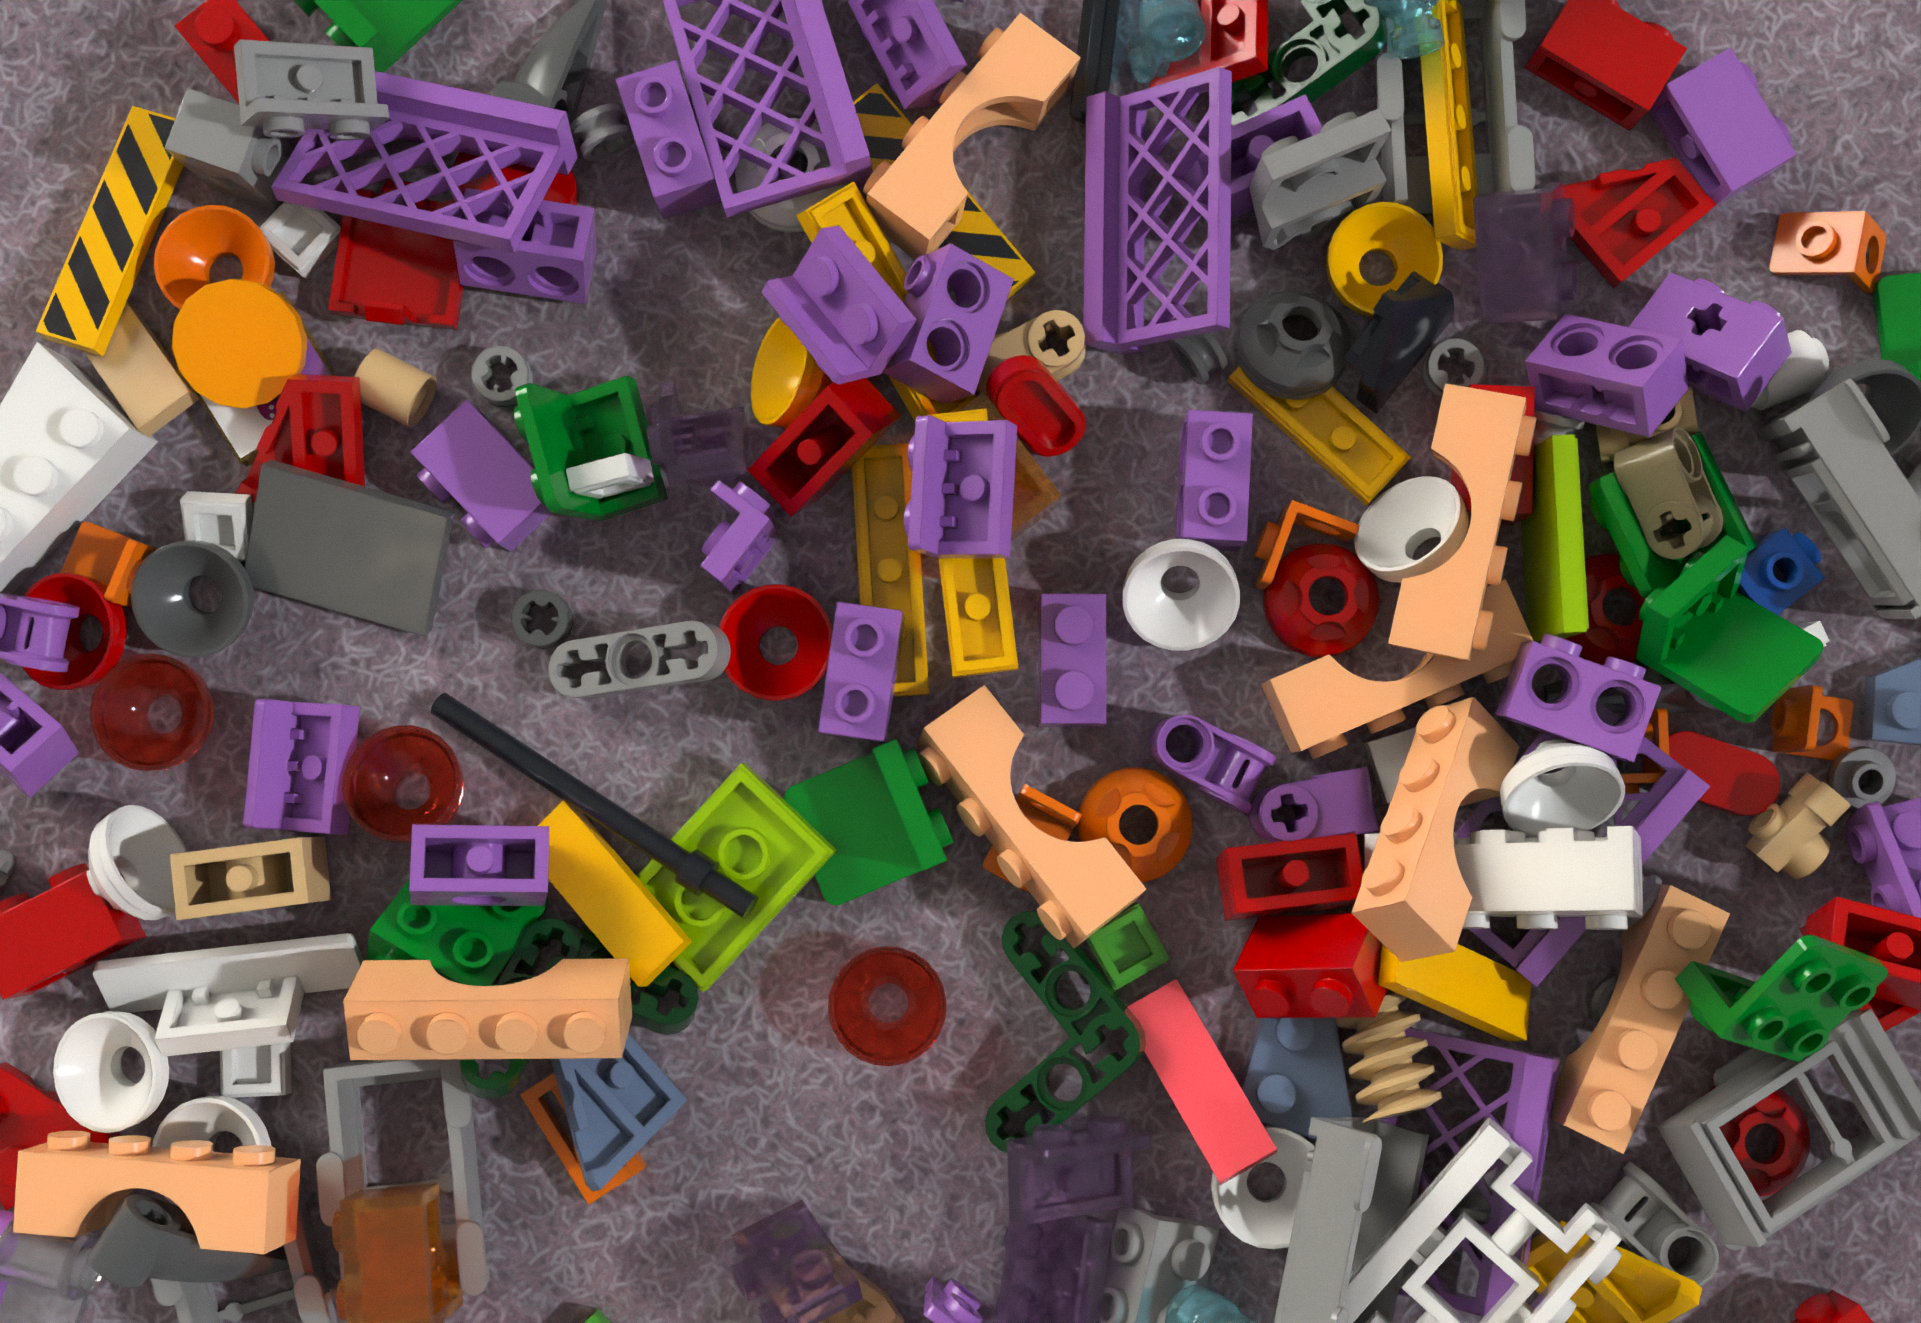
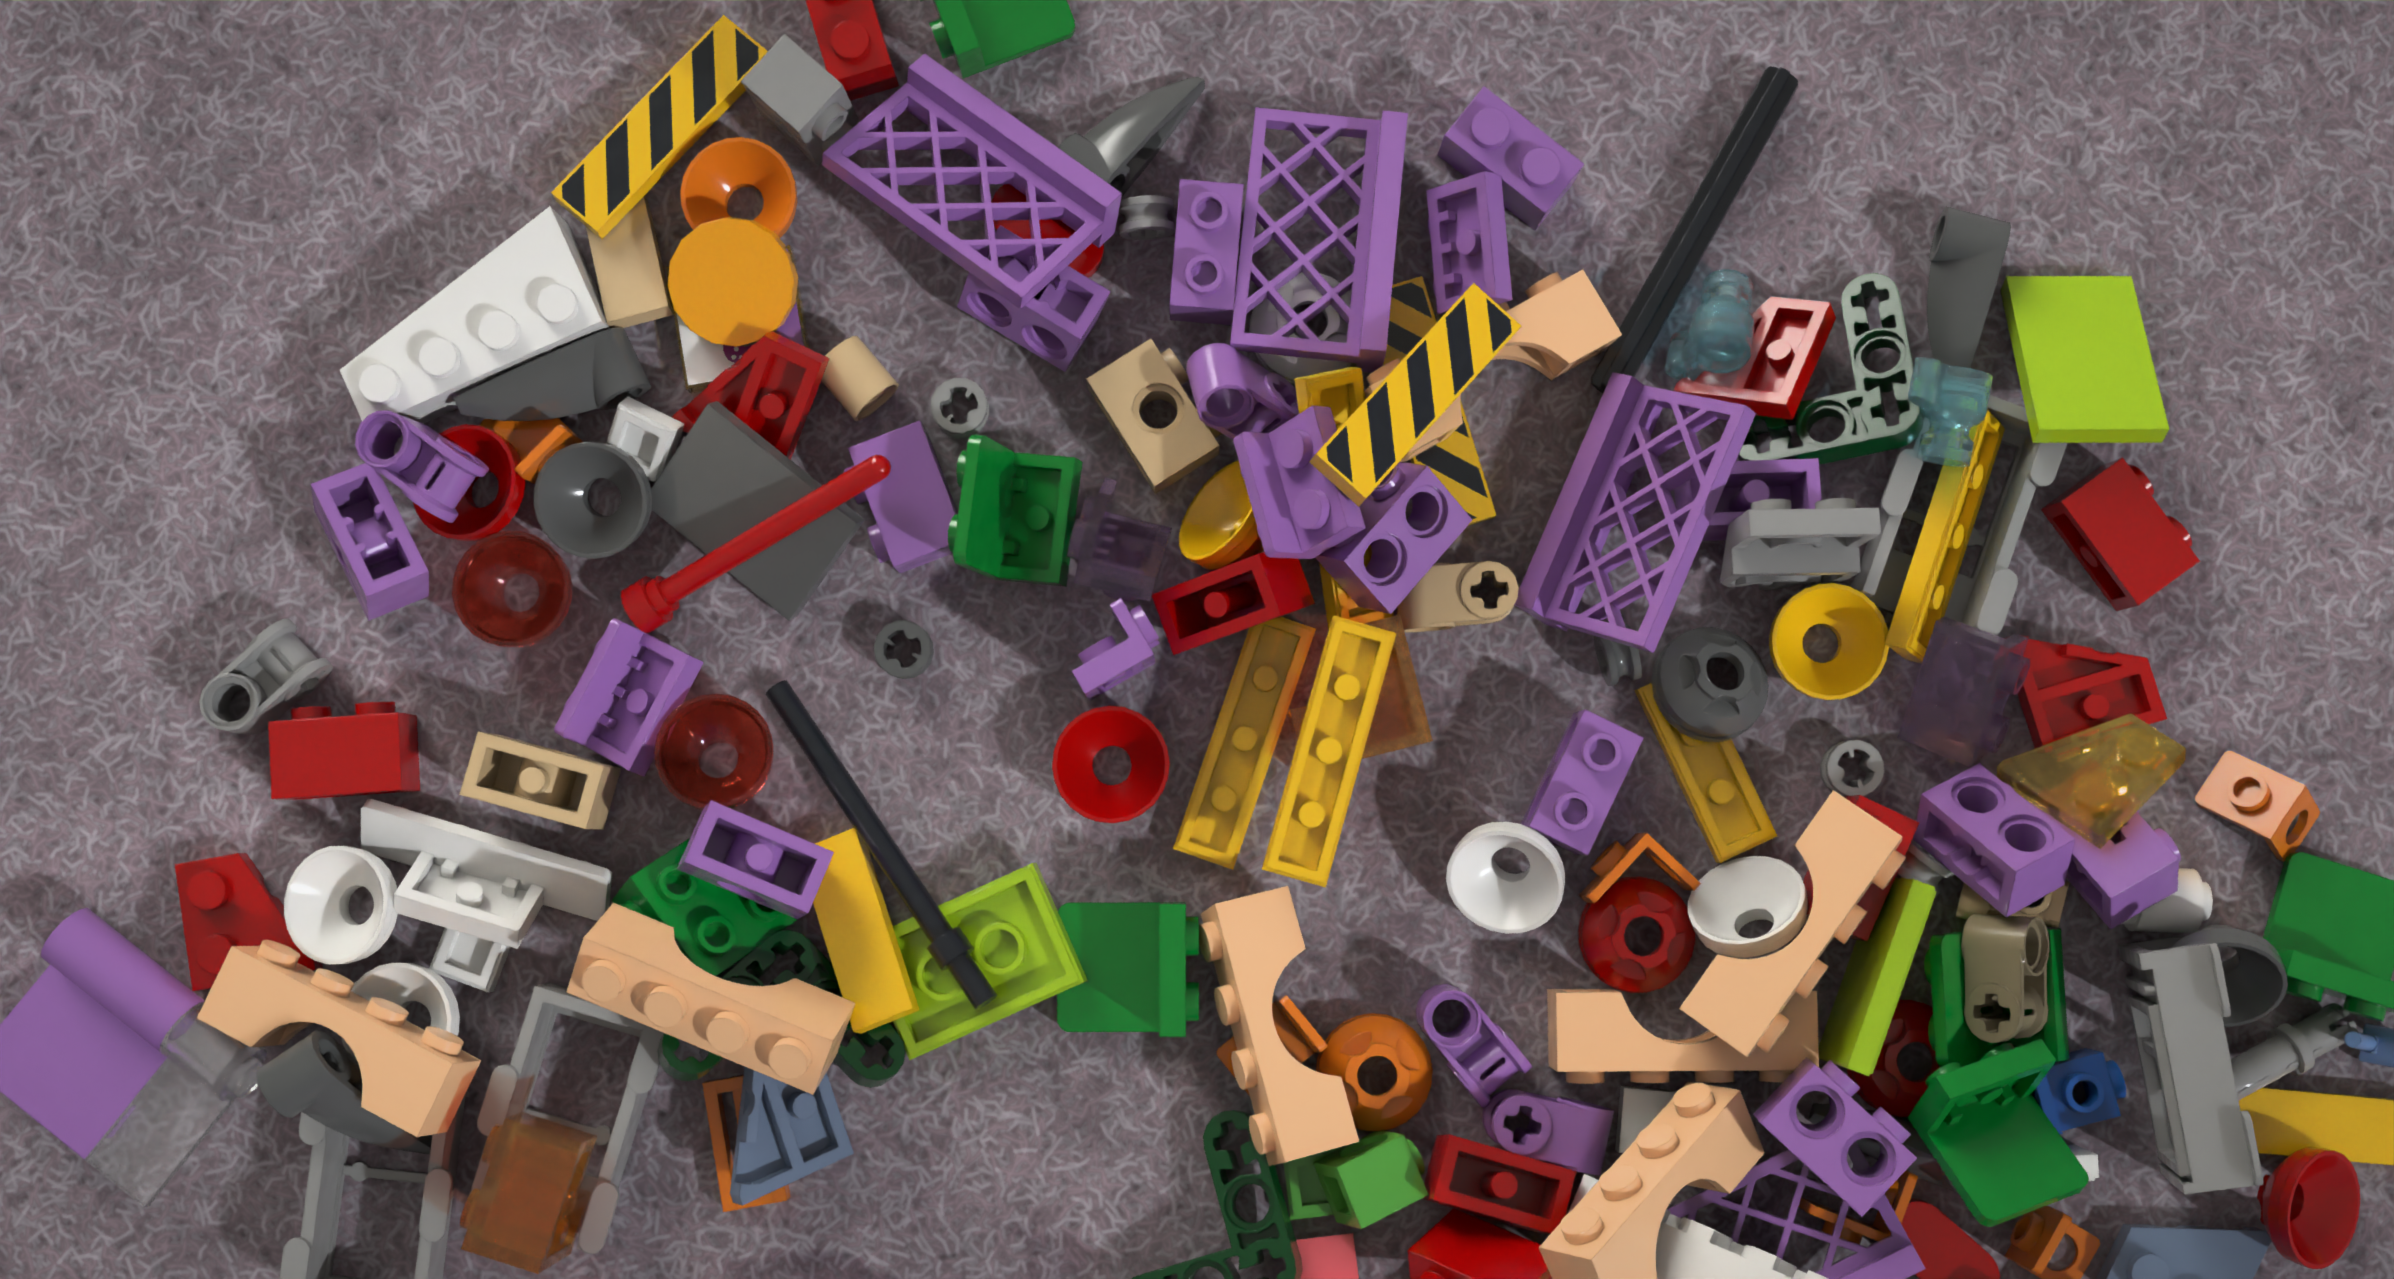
camera: 25 degrees right, 0 degrees up
white piece [87,805,188,920] -> none
light grey bracket [234,39,389,141] -> none
white tile [260,202,341,279] -> none
red piece [328,179,464,330] -> none
light grey beam [548,621,731,699] -> none
white tile [566,453,655,499] -> none
medium lavender brick [818,602,905,744] -> none
clear red piece [828,946,947,1066] -> none
medium lavender bracket [904,415,1017,558] -> none
red tile [986,355,1086,457] -> none
medium lavender brick [1038,594,1107,727] -> none
black slope [1344,271,1454,414] -> none
white piece [1500,739,1625,837] -> none
medium lavender brick [1650,48,1797,206] -> none
none -> dark grey piece [454,328,651,421]
none -> red piece [621,455,891,633]
none -> tan brick [1086,339,1222,494]
none -> medium lavender piece [1186,343,1299,440]
none -> tile [1309,283,1522,507]
none -> bright green brick [1313,1130,1428,1229]
none -> clear yellow wing [1996,713,2186,849]

